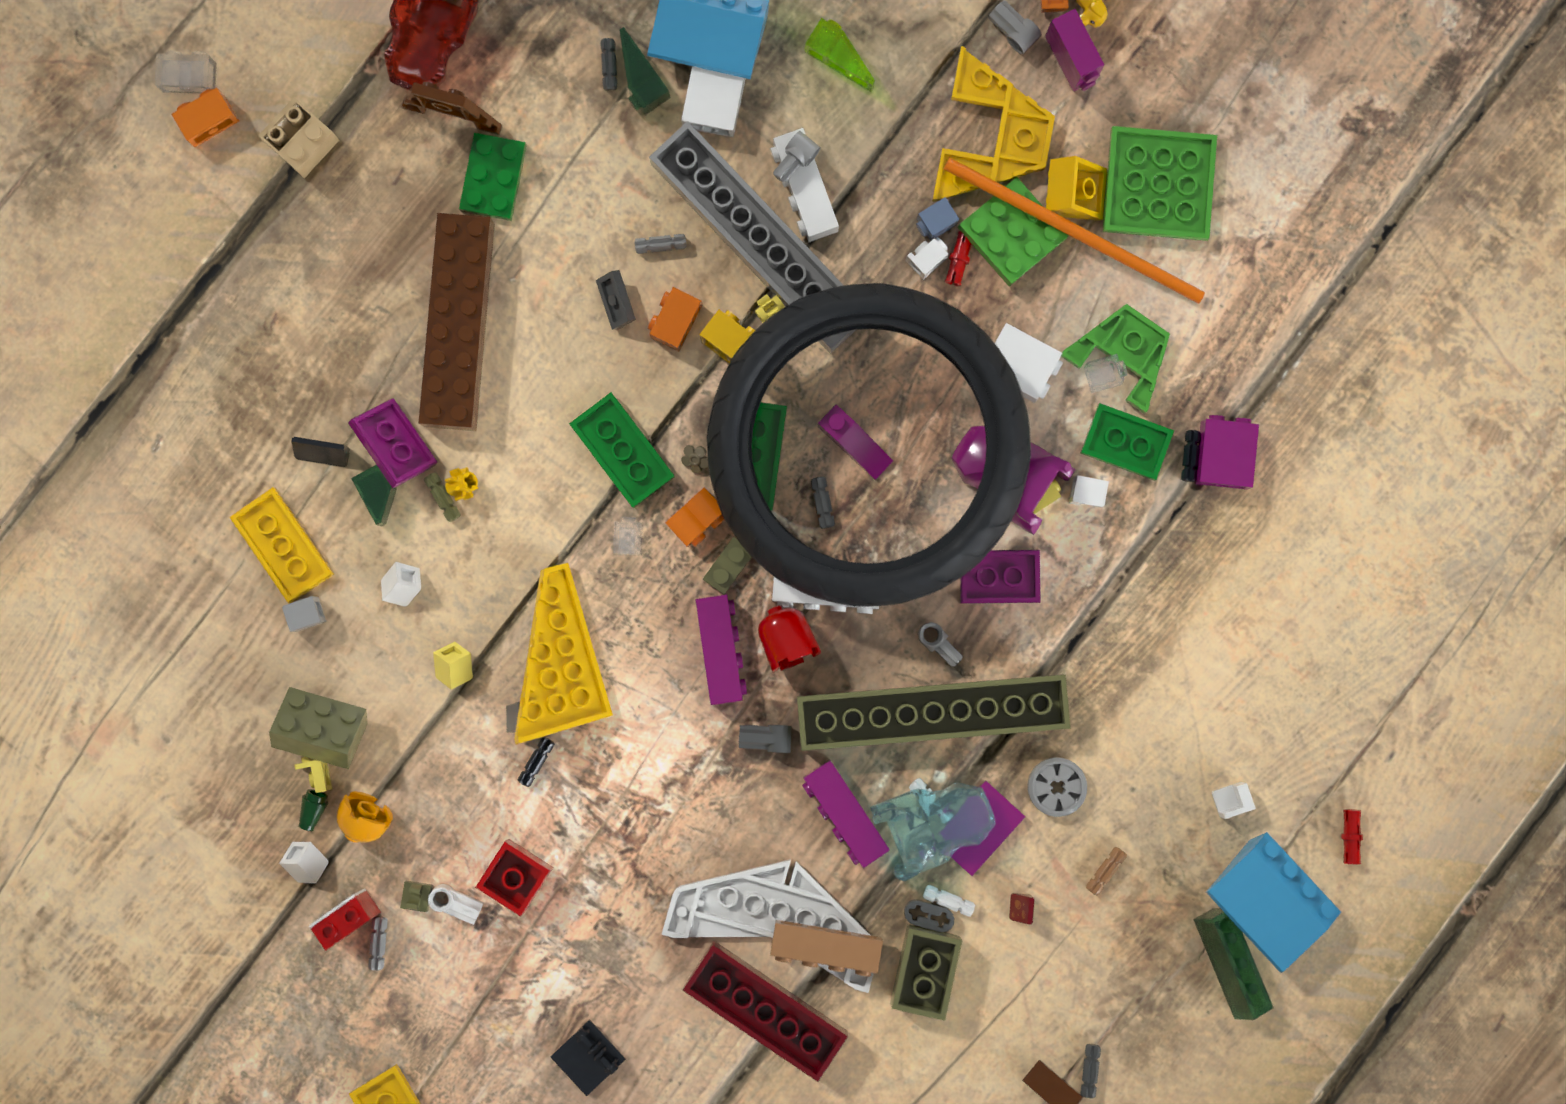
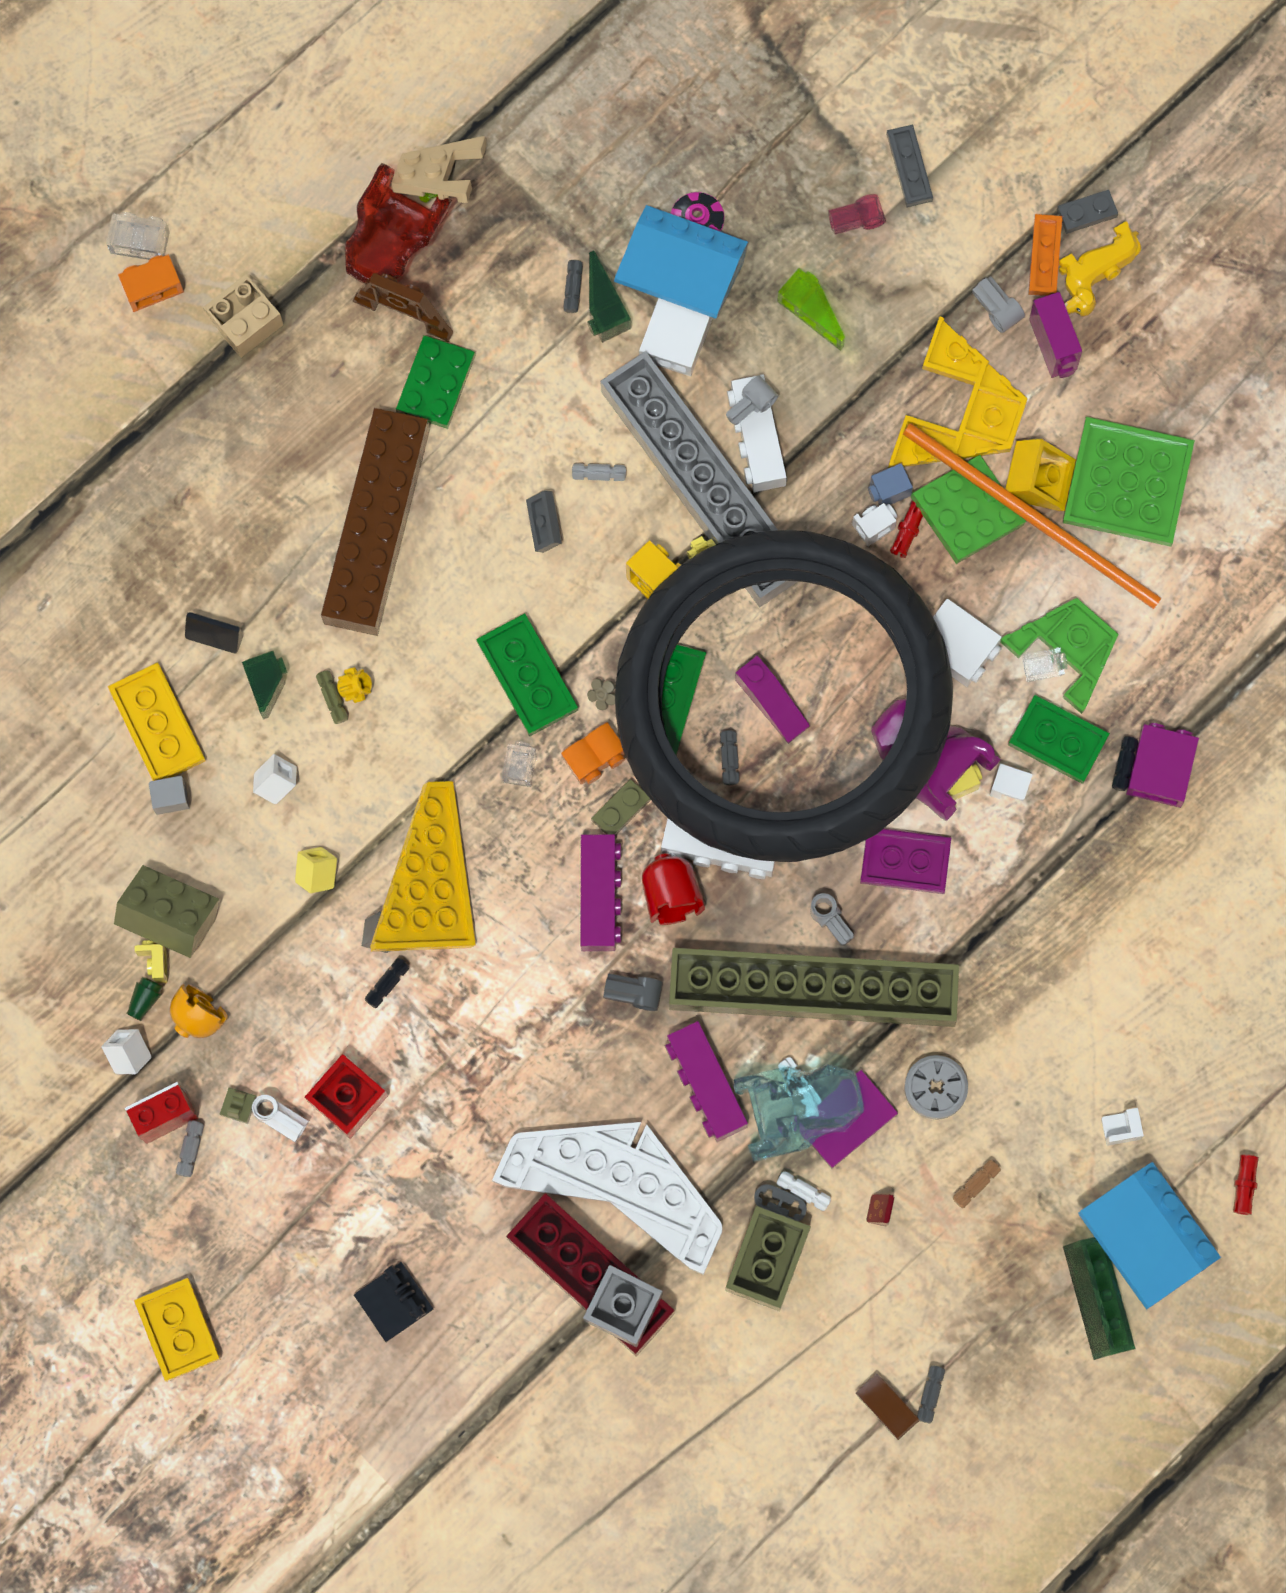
camera: 10 degrees right, 10 degrees down
magenta tile [348,398,438,488] -> none
orange brick [648,287,702,352] -> none
medium nougat brick [770,919,883,976] -> none
none -> light grey brick [583,1265,663,1347]

